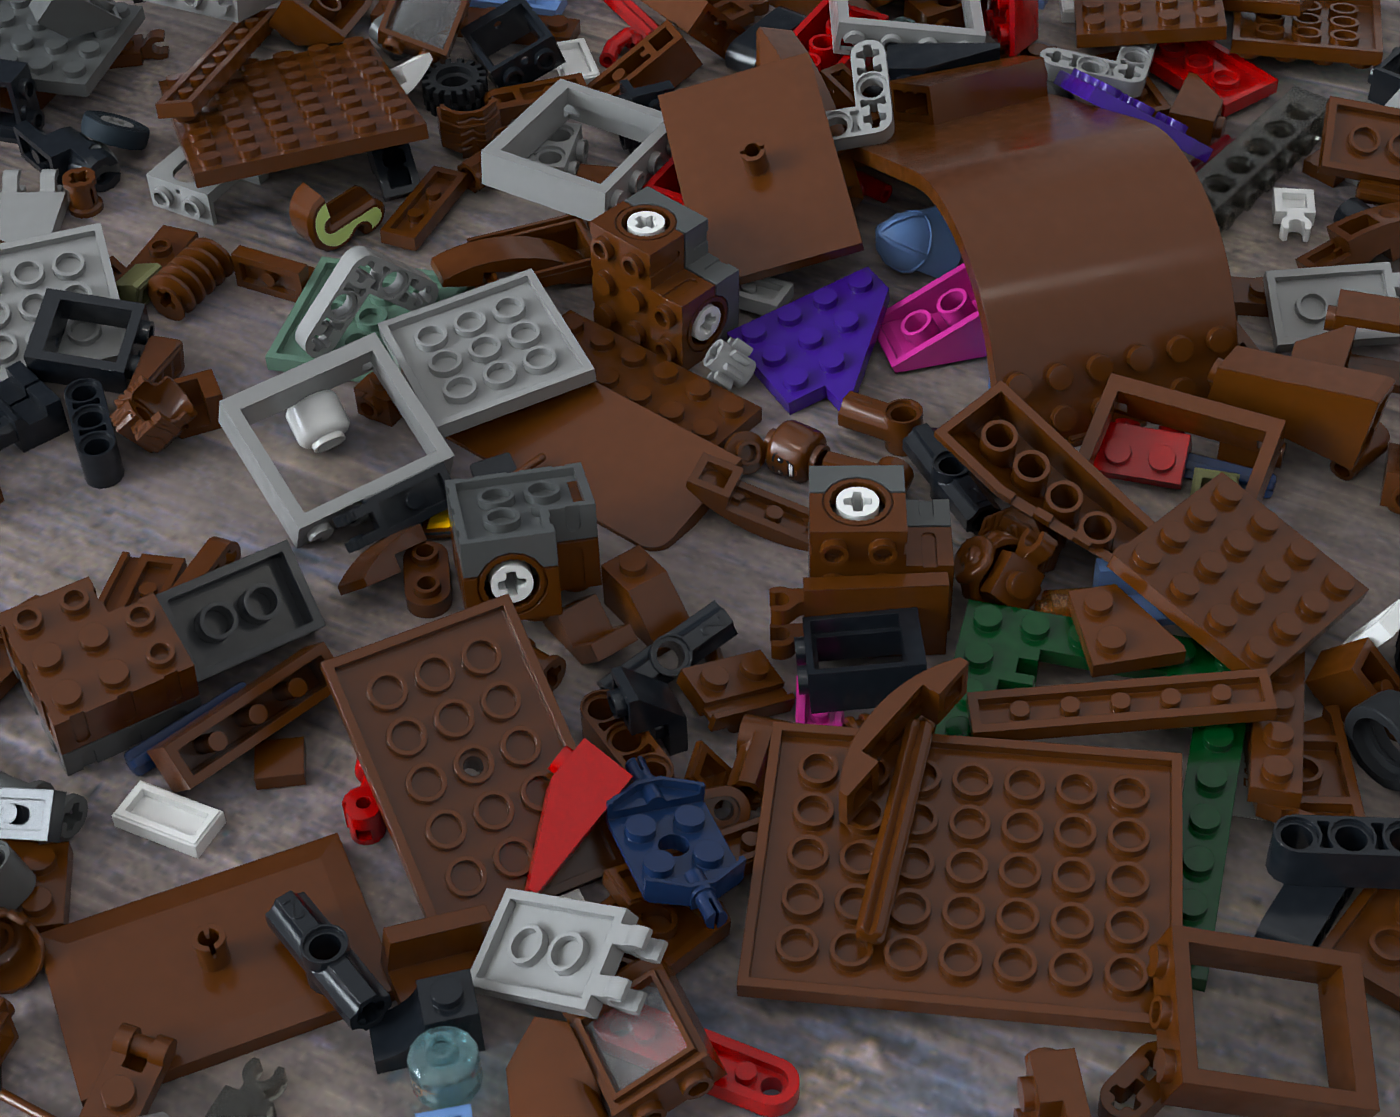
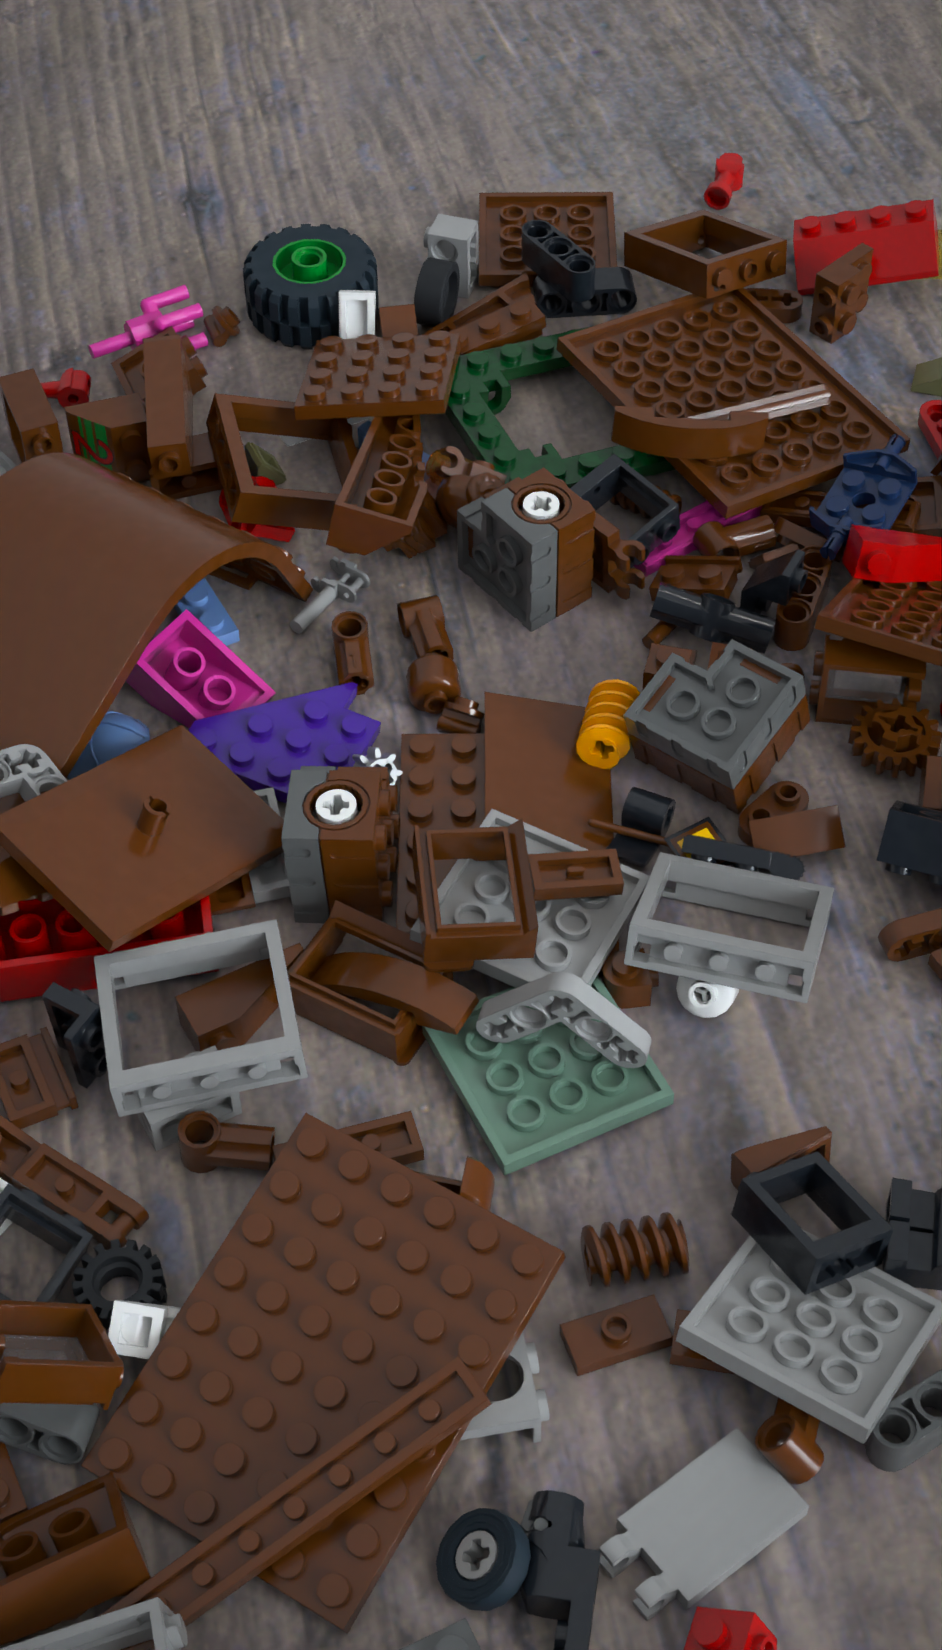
camera: 130 degrees left, 5 degrees up
reddish brown bush [62,167,104,219] -> none
black beam [64,378,124,489] -> none
reddish brown hair [110,375,198,453] -> none
olive slope [116,263,162,305] -> none
reddish brown panel [173,369,223,439] -> none
reddish brown panel [231,245,315,303] -> none
reddish brown hair [436,97,501,159] -> none
reddish brown slope [686,452,809,551] -> none
black piece [902,423,1001,536] -> none
reddish brown plate [966,668,1278,741] -> none
reddish brown wing [1067,584,1186,678] -> none
none -> reddish brown piece [412,818,539,972]
none -> reddish brown plate [528,849,624,901]
none -> light orange piece [576,679,640,769]

